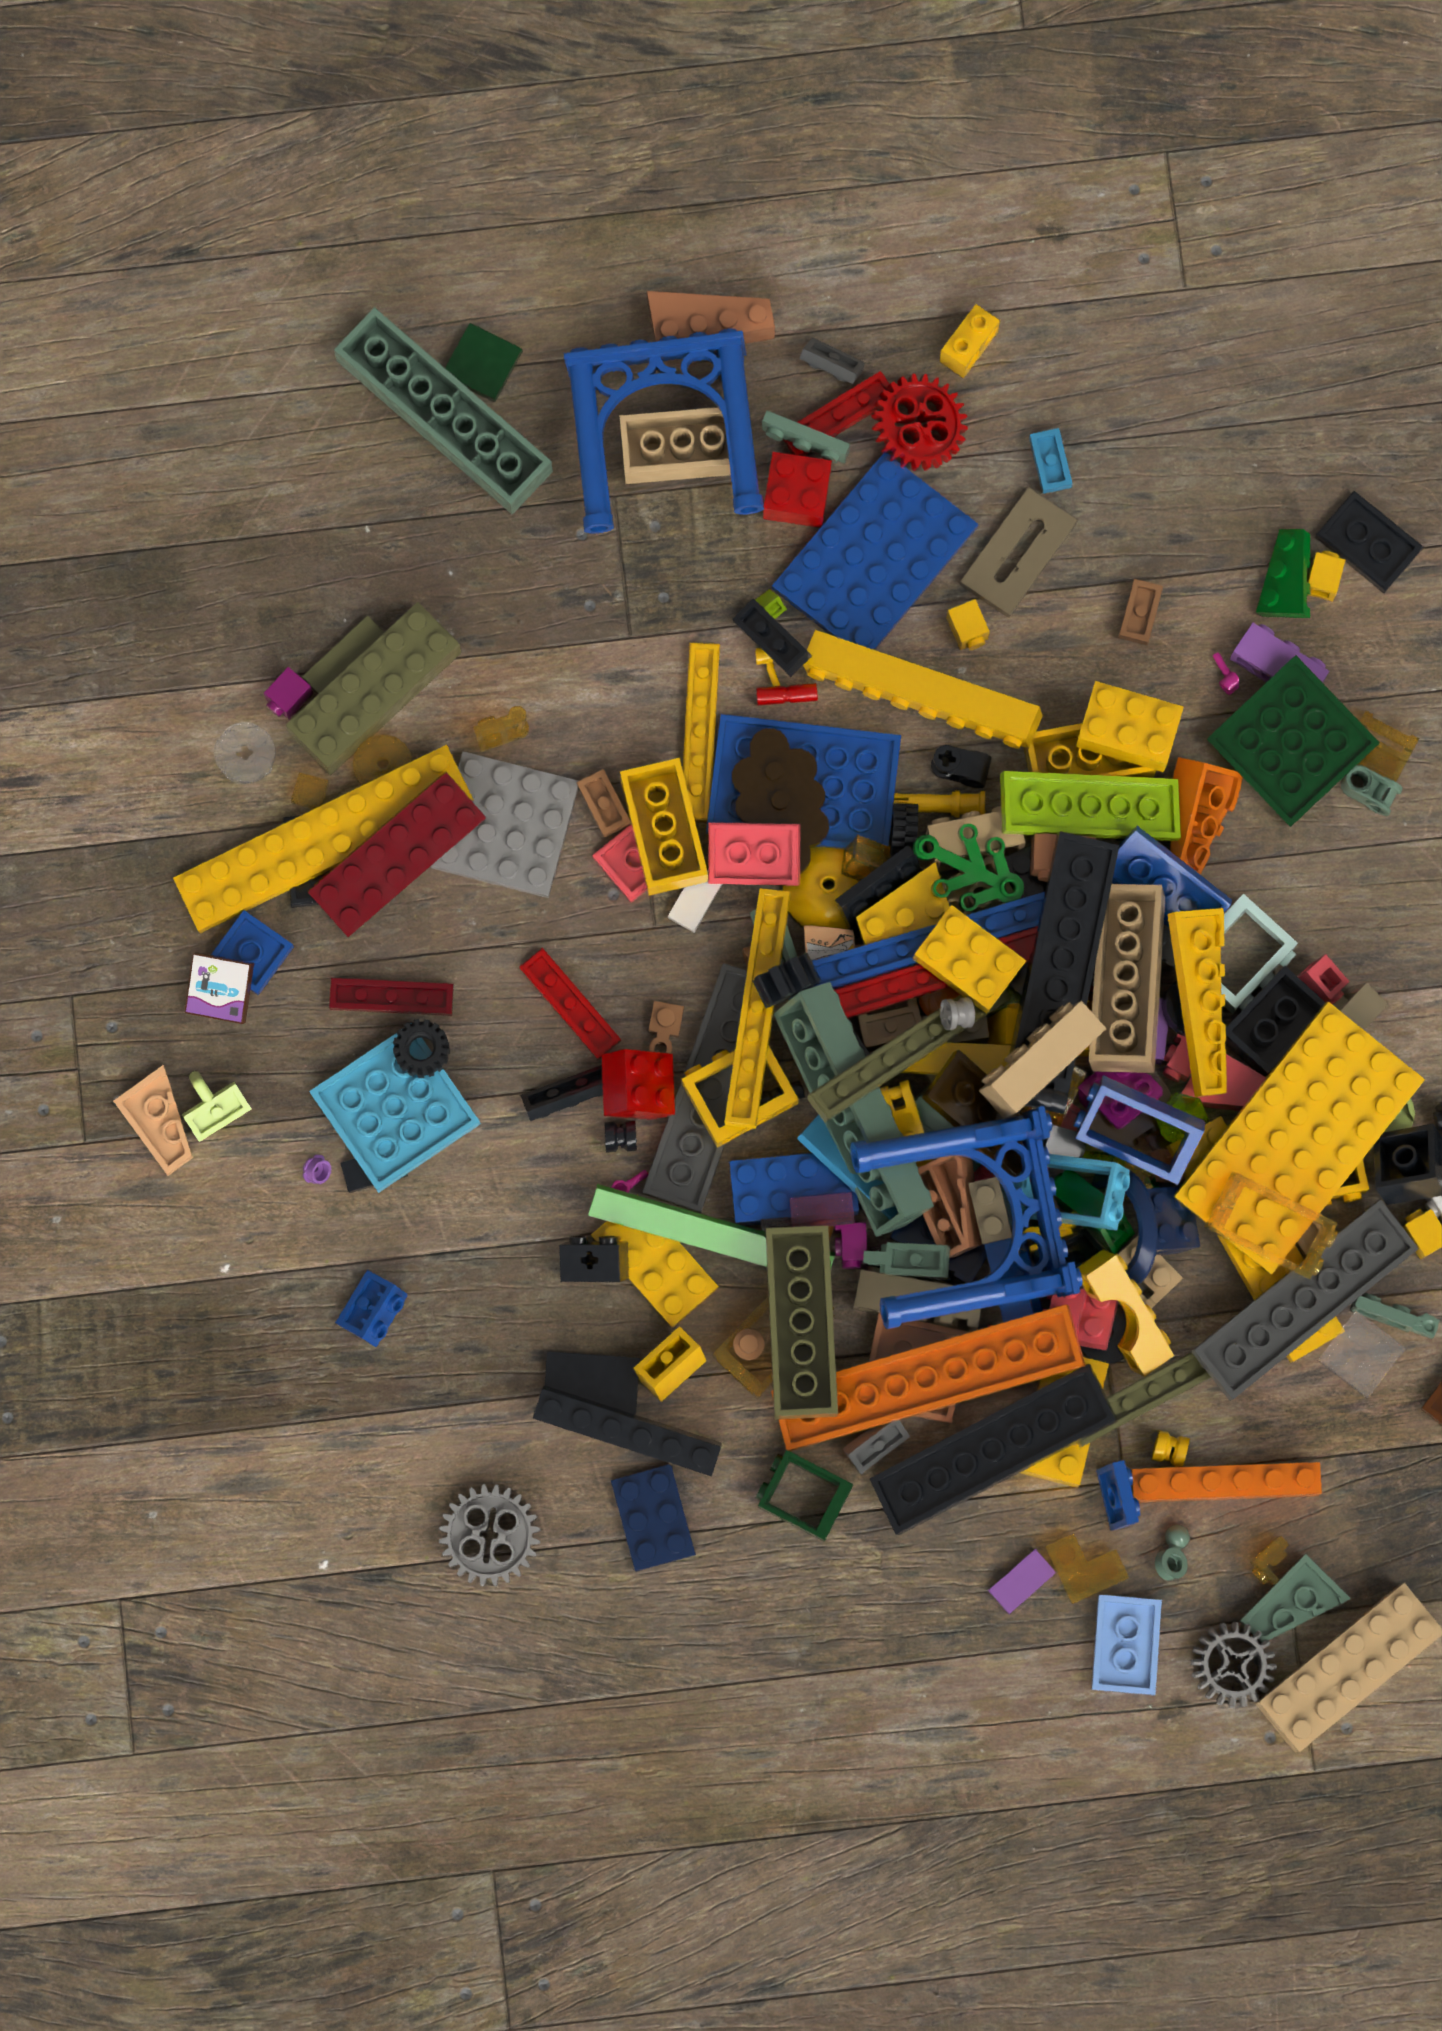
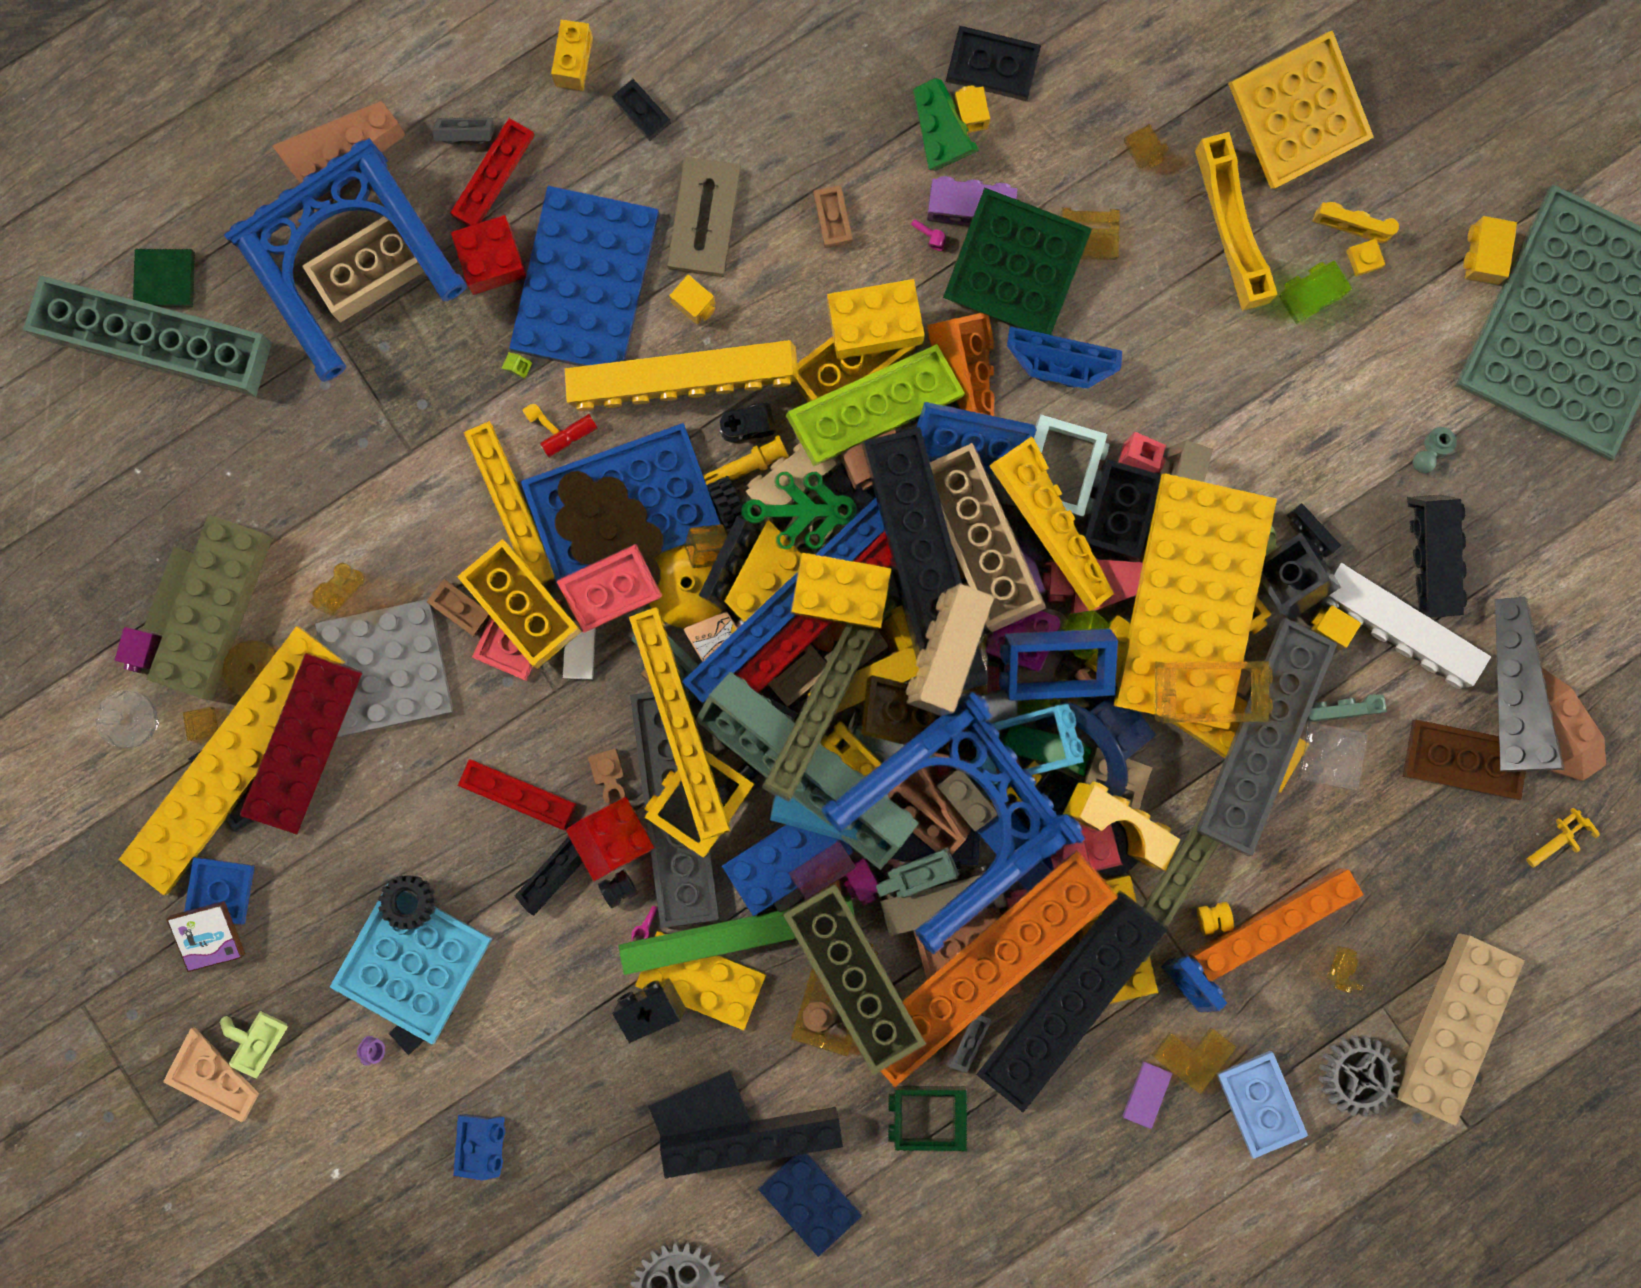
camera: 30 degrees left, 5 degrees up
dark red plate [329,978,454,1016] -> none
yellow brick [634,1326,707,1402] -> none
black plate [732,598,812,677] -> none
black gear [752,953,821,1009] -> none
sand green plate [762,410,850,464] -> none
red gear [871,373,968,471] -> none
light grey wheel [940,997,975,1030] -> none
dark azure plate [1029,428,1073,494] -> none
sand green plate [1155,1524,1190,1581] -> none
sand green wing [1239,1554,1351,1643] -> none
sand green piece [1341,765,1403,816] -> none
none -> black plate [612,79,671,141]
none -> blue wedge [1006,326,1122,389]

